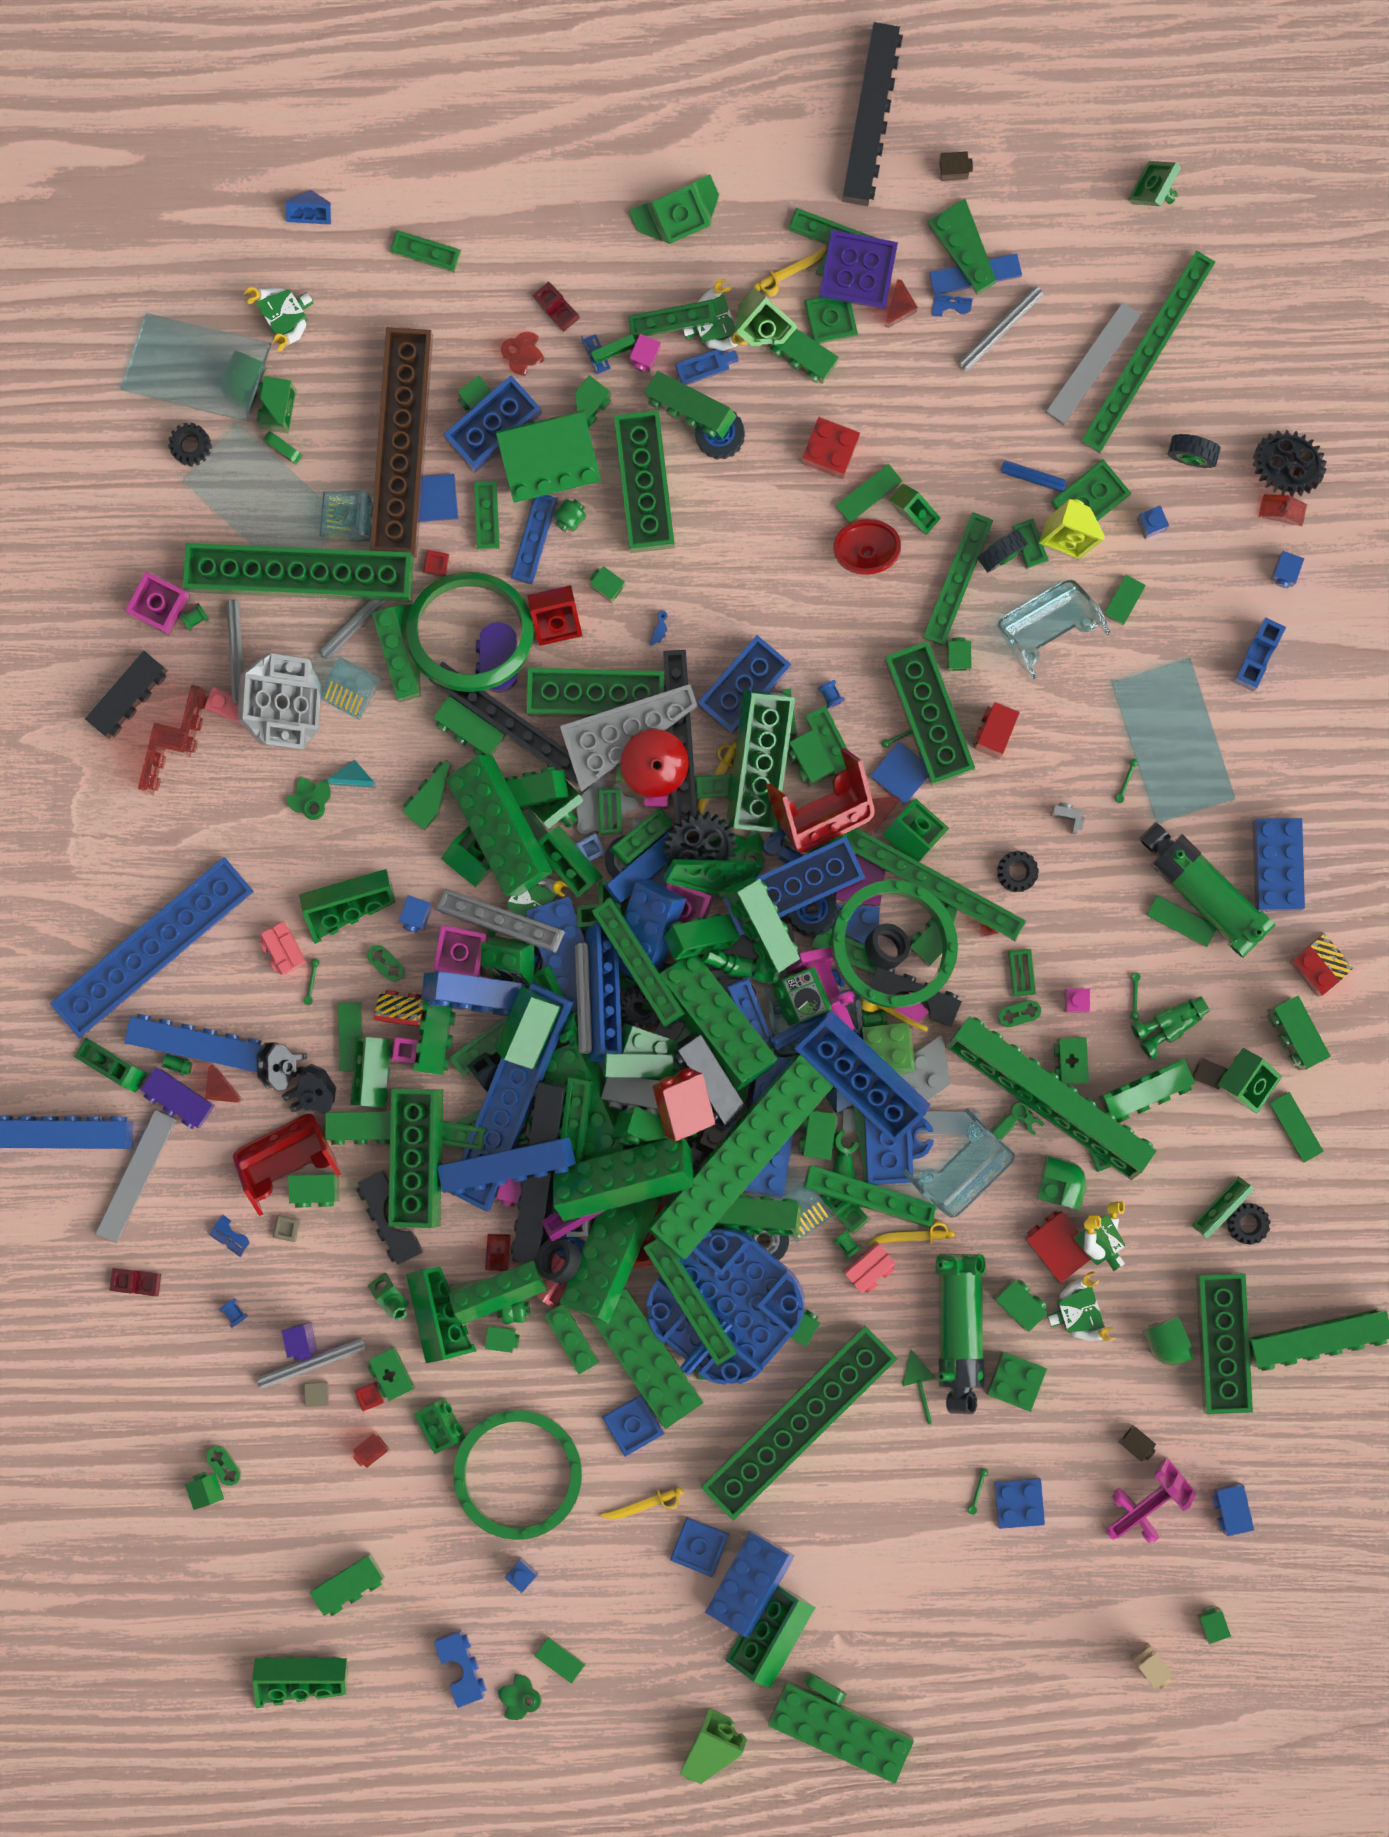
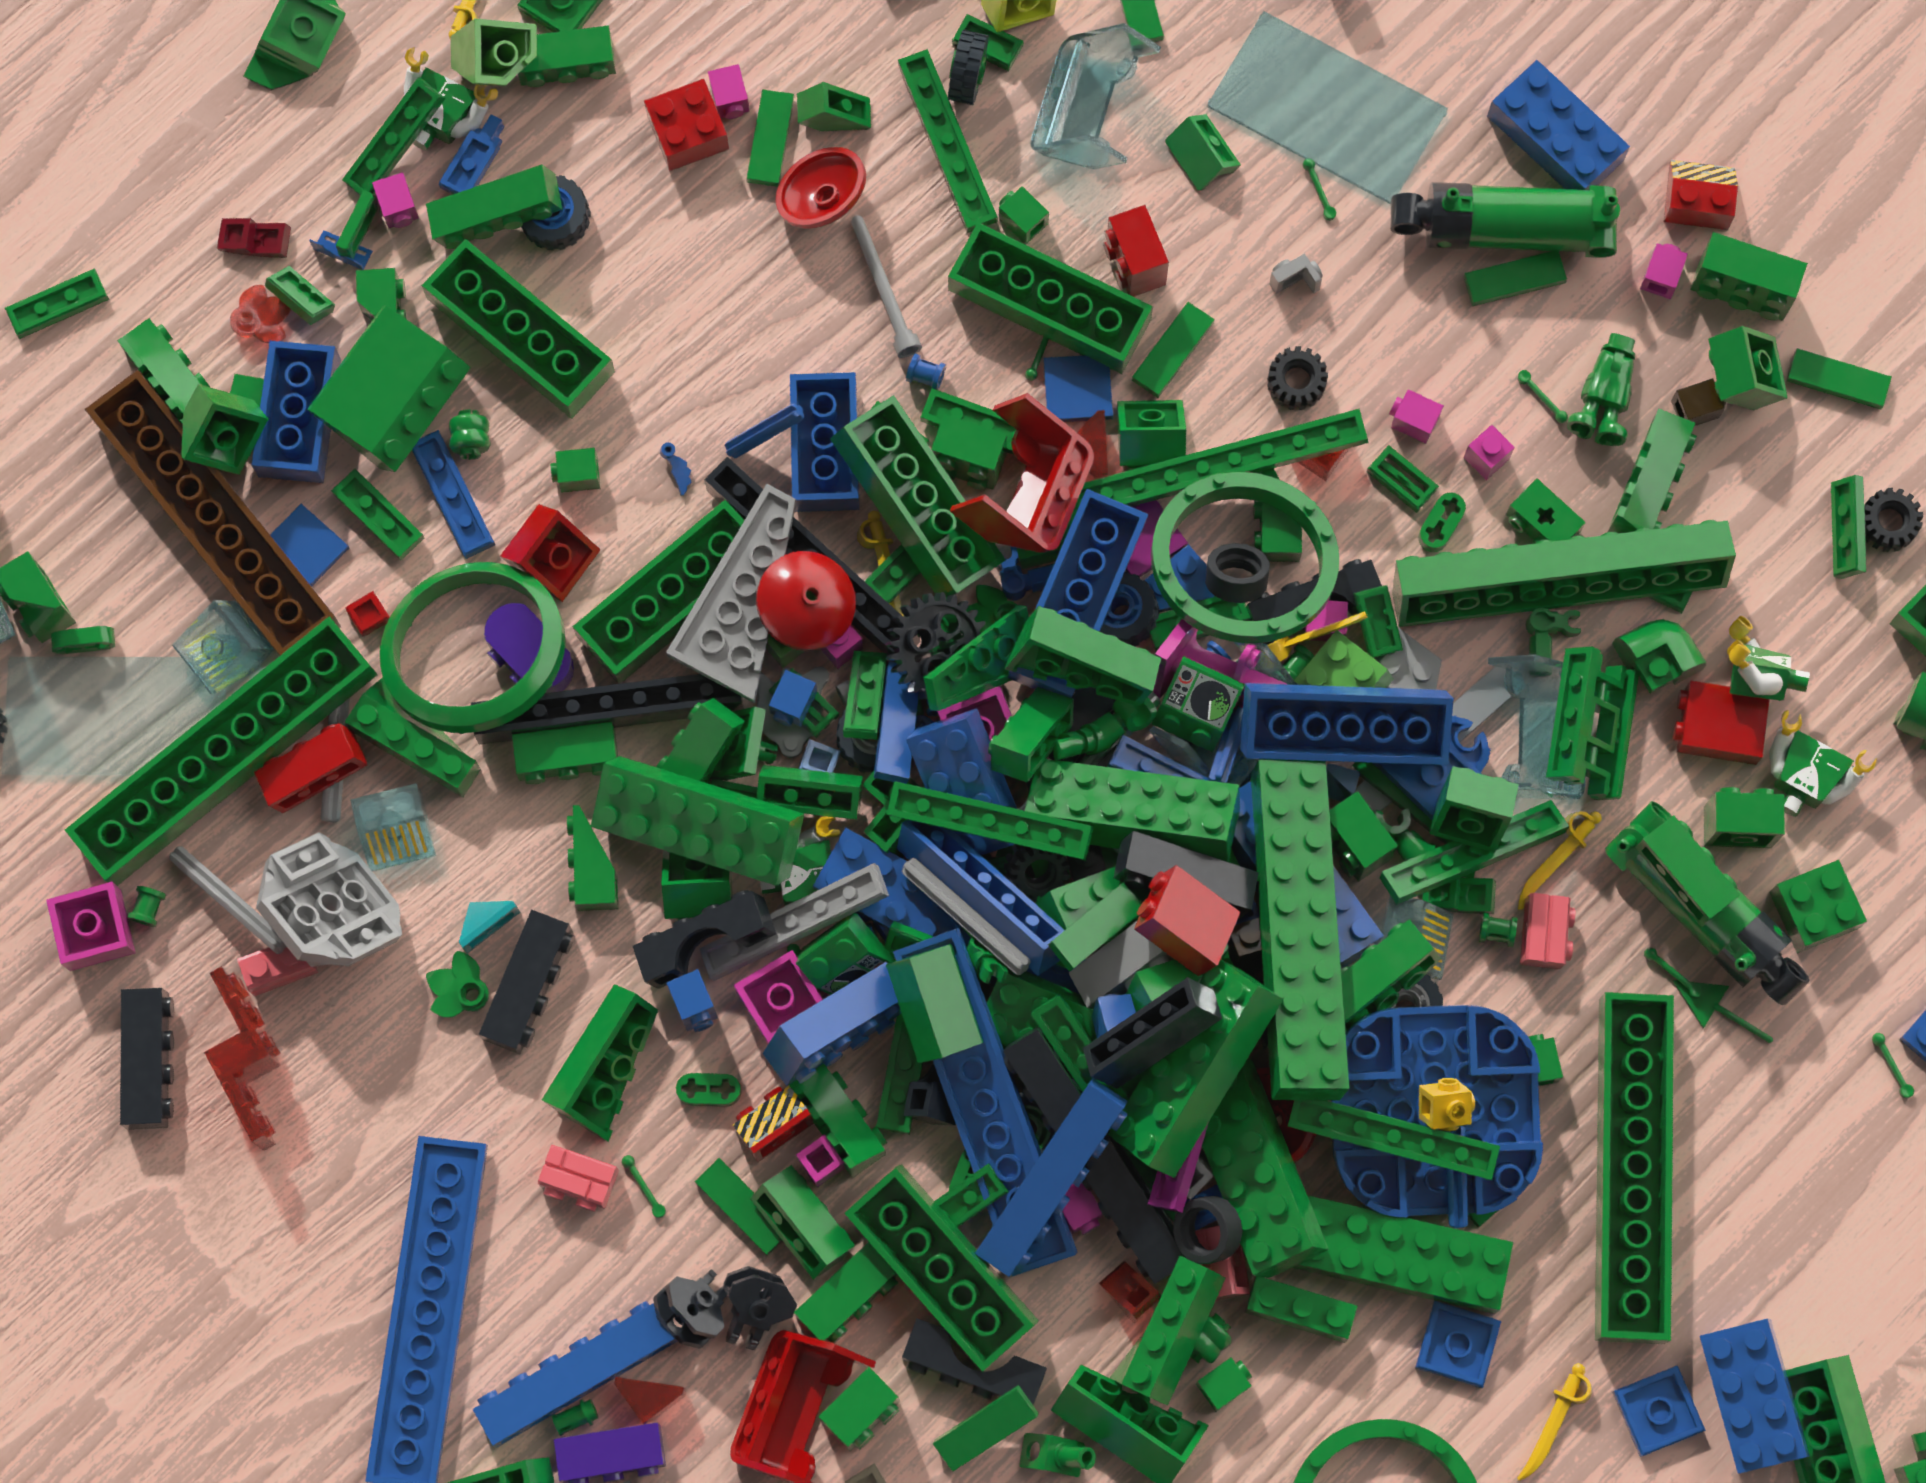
camera: 45 degrees left, 10 degrees down
none -> wedge [117,318,210,425]
none -> green slope [181,384,269,475]
none -> red brick [254,723,368,813]
none -> green plate [265,266,335,325]
none -> black brick [479,909,574,1054]
none -> black arch [633,890,777,989]
none -> dark pink brick [708,64,750,119]
none -> blue axle [725,403,804,458]
none -> blue brick [769,670,817,727]
none -> light grey piece [851,215,922,358]
none -> green tile [933,1385,1039,1472]
none -> black brick [1083,977,1222,1089]
none -> blue brick [1091,994,1136,1038]
none -> green tile [1132,302,1215,398]
none -> green panel [1165,114,1241,190]
none -> green plate [1353,585,1403,658]
none -> dark pink brick [1389,389,1443,444]
none -> yellow brick [1419,1078,1475,1131]
none -> green brick [1430,766,1519,852]
none -> green fence [1546,646,1639,800]
none -> green brick [1635,815,1740,927]
none -> dark pink brick [1640,243,1688,300]
none -> green hinge [1644,947,1703,998]

